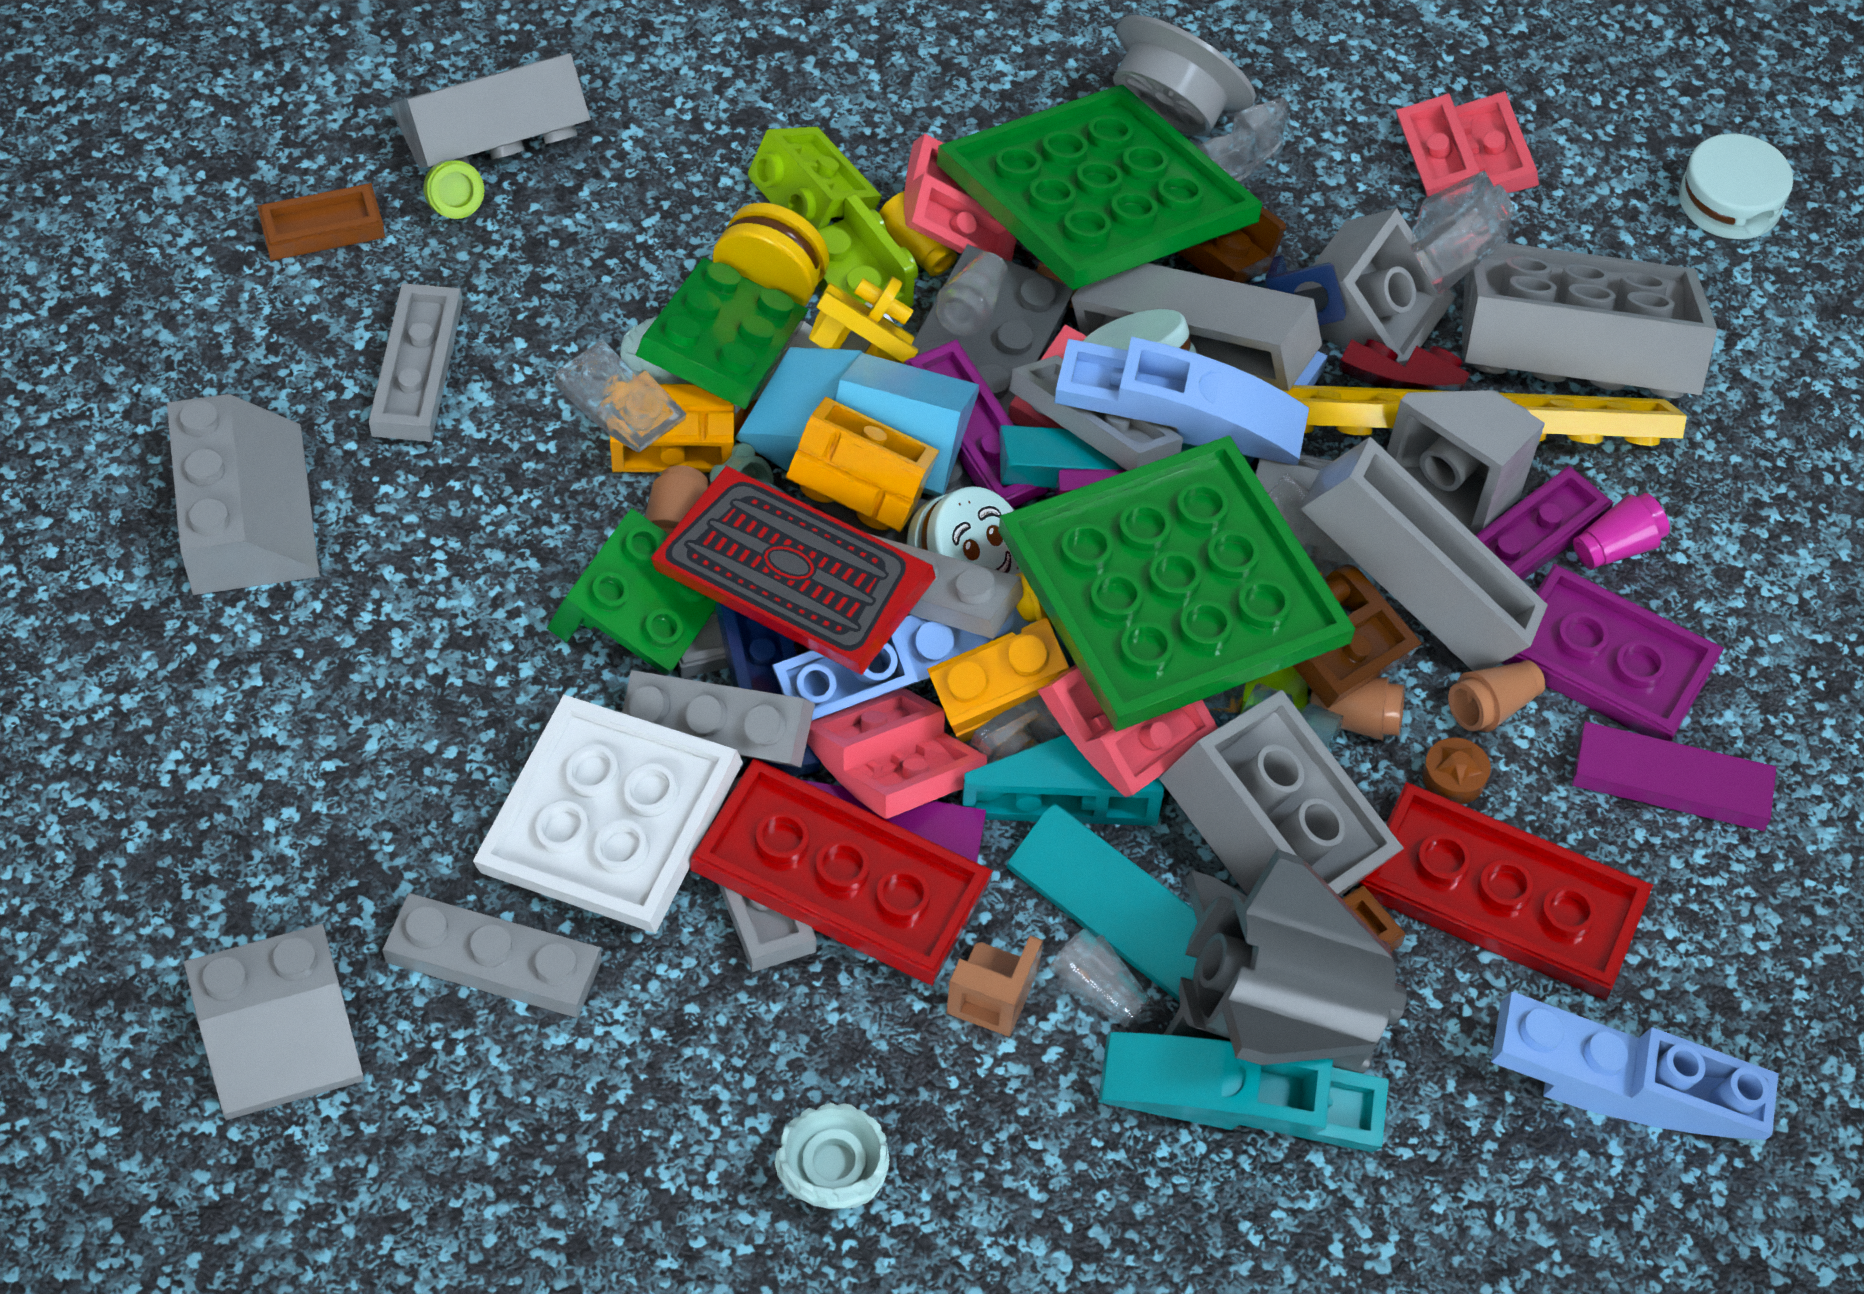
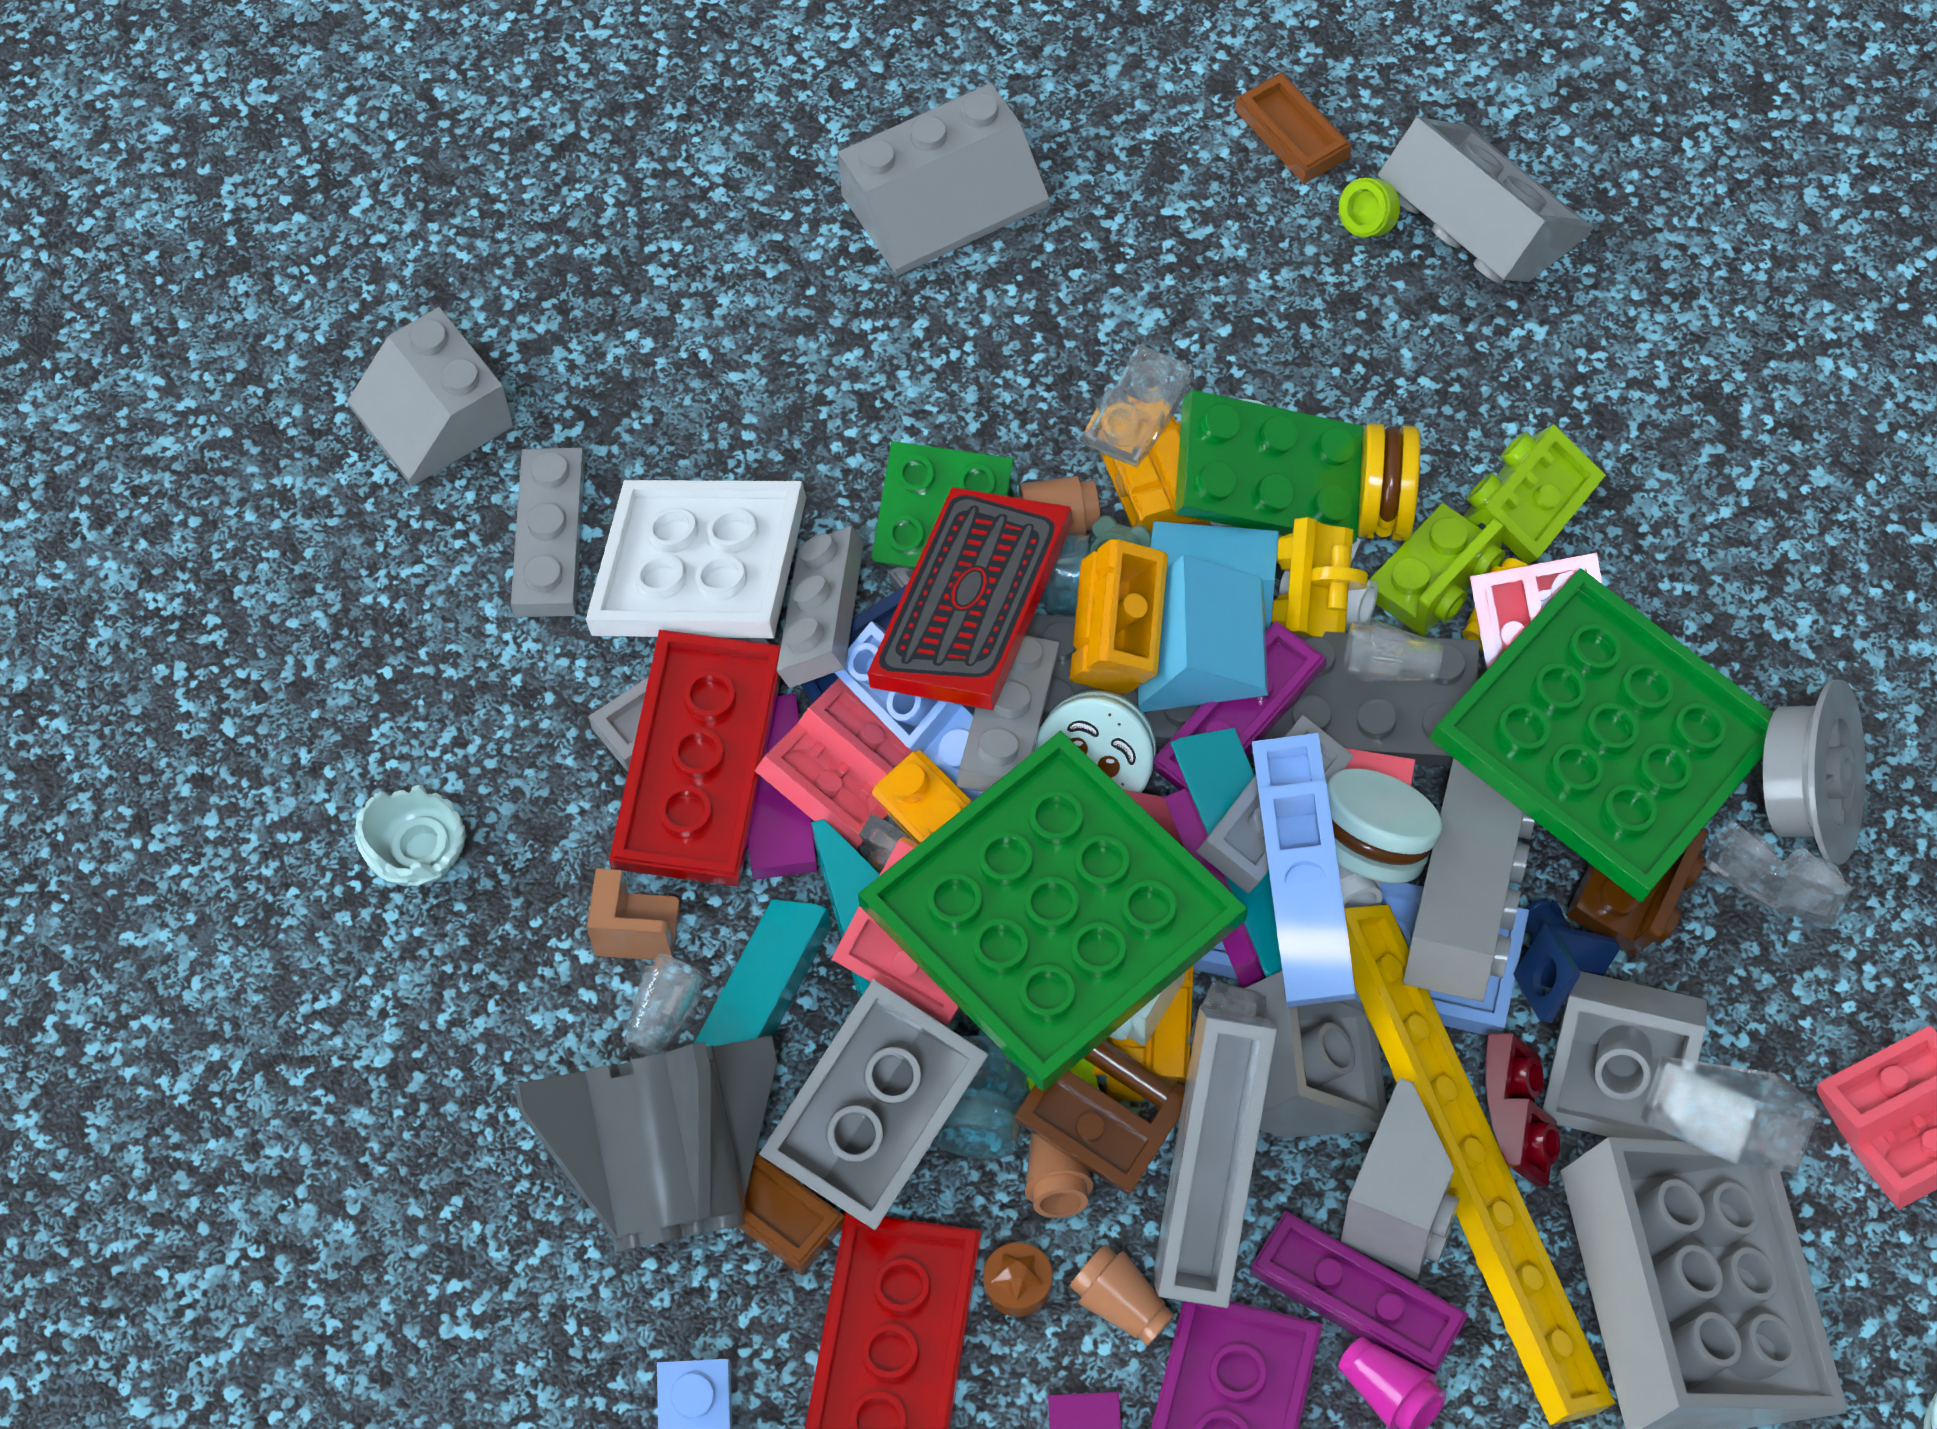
camera: 80 degrees right, 5 degrees up
light grey plate [369,283,463,442] -> none
teal slope [1098,1032,1389,1152] -> none

